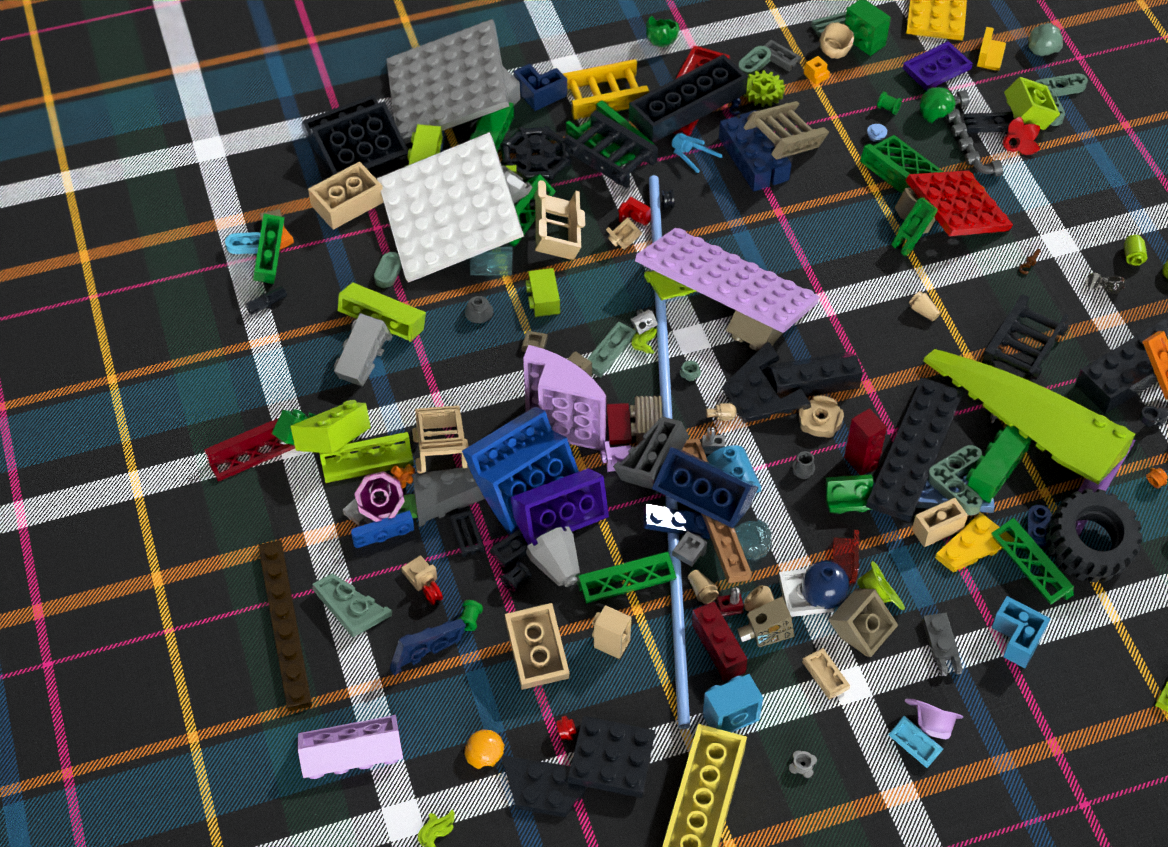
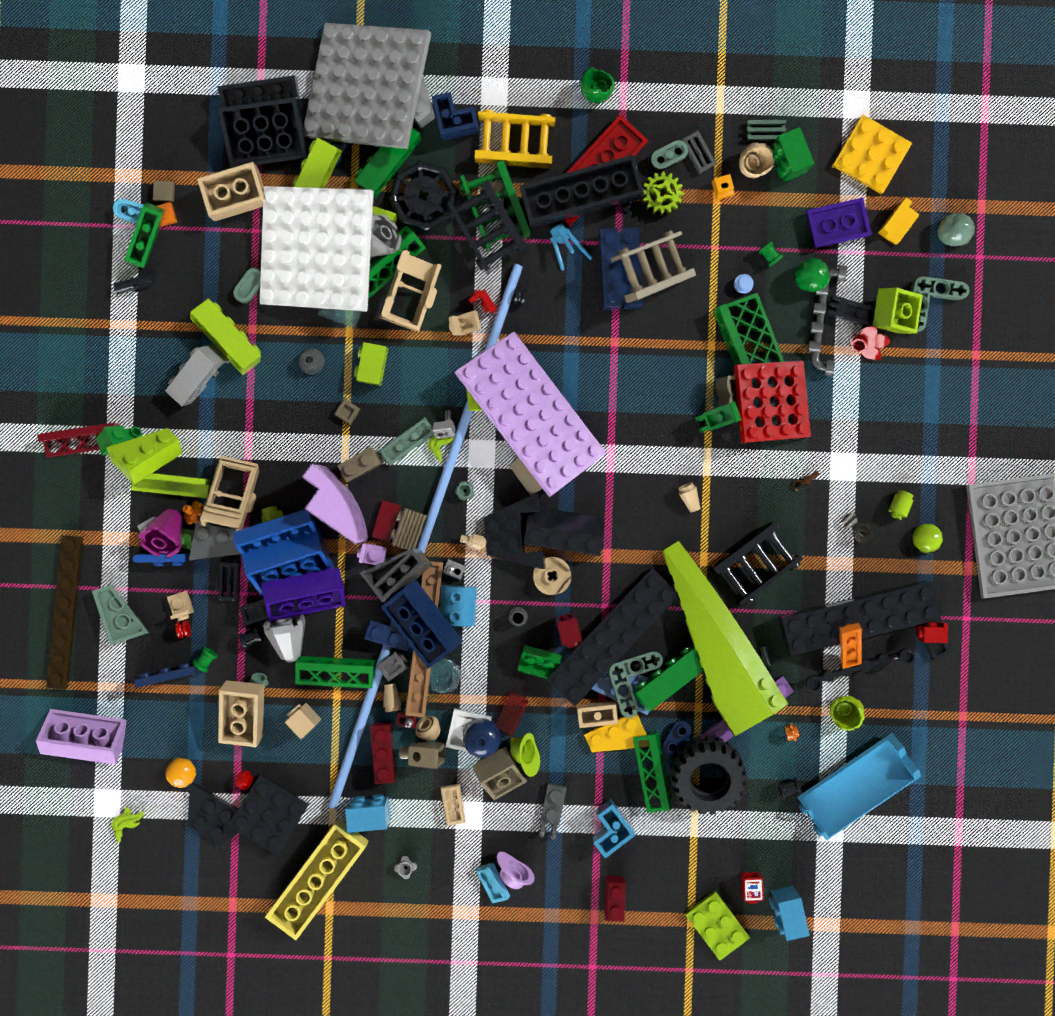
camera: 20 degrees right, 35 degrees up
none -> dark red brick [604,875,626,922]

